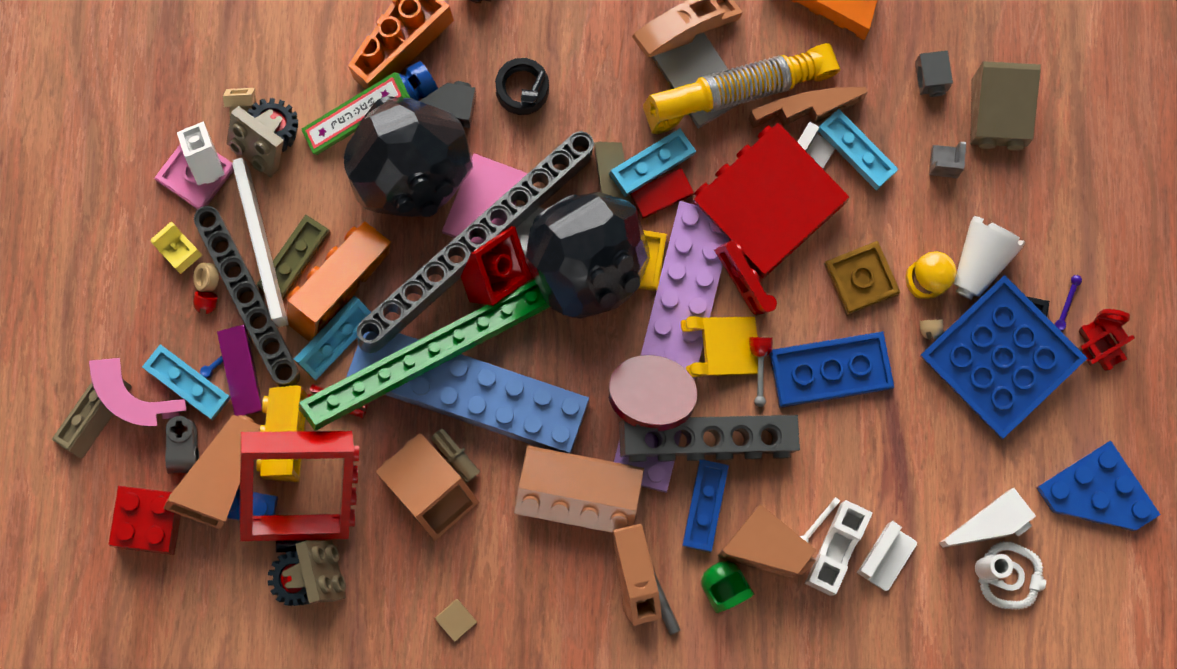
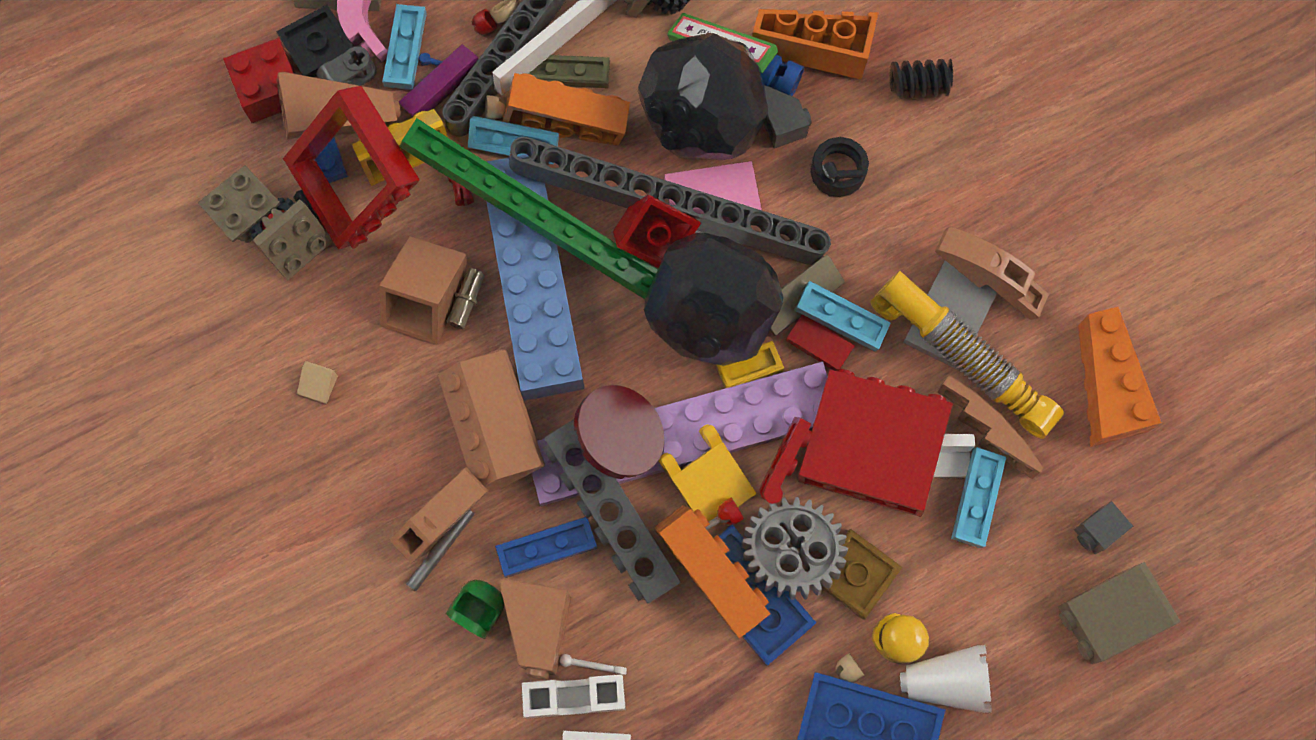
camera: 65 degrees right, 5 degrees down
flat silver panel [929,141,966,178] -> none
none -> dark tan hinge [198,165,281,243]
none -> black plate [276,5,354,77]
none -> tan hinge [485,95,506,120]
none -> orange wedge [653,505,770,639]
none -> light grey gear [742,497,848,600]

